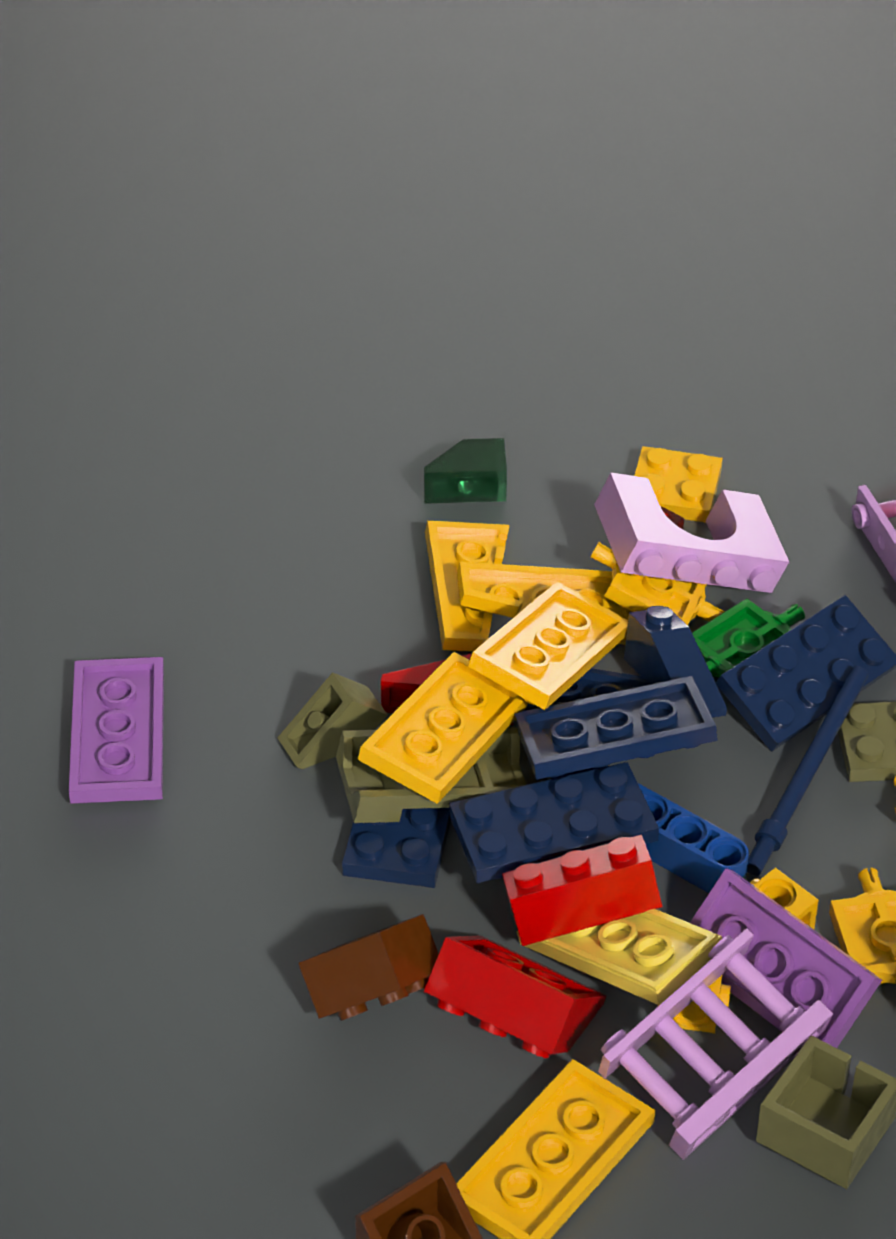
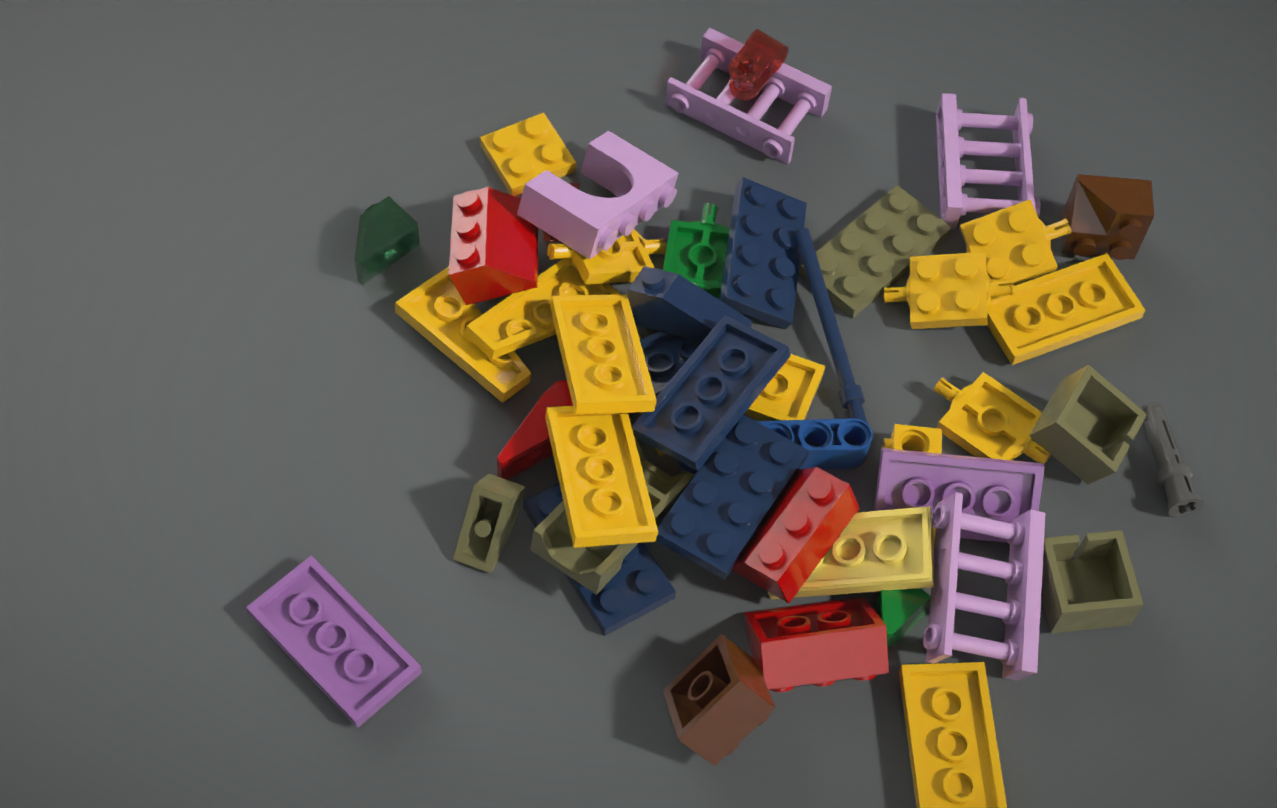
camera: 45 degrees left, 15 degrees up
none -> red slope [449,187,539,305]
none -> yellow plate [744,354,825,421]
none -> green slope [876,588,931,650]

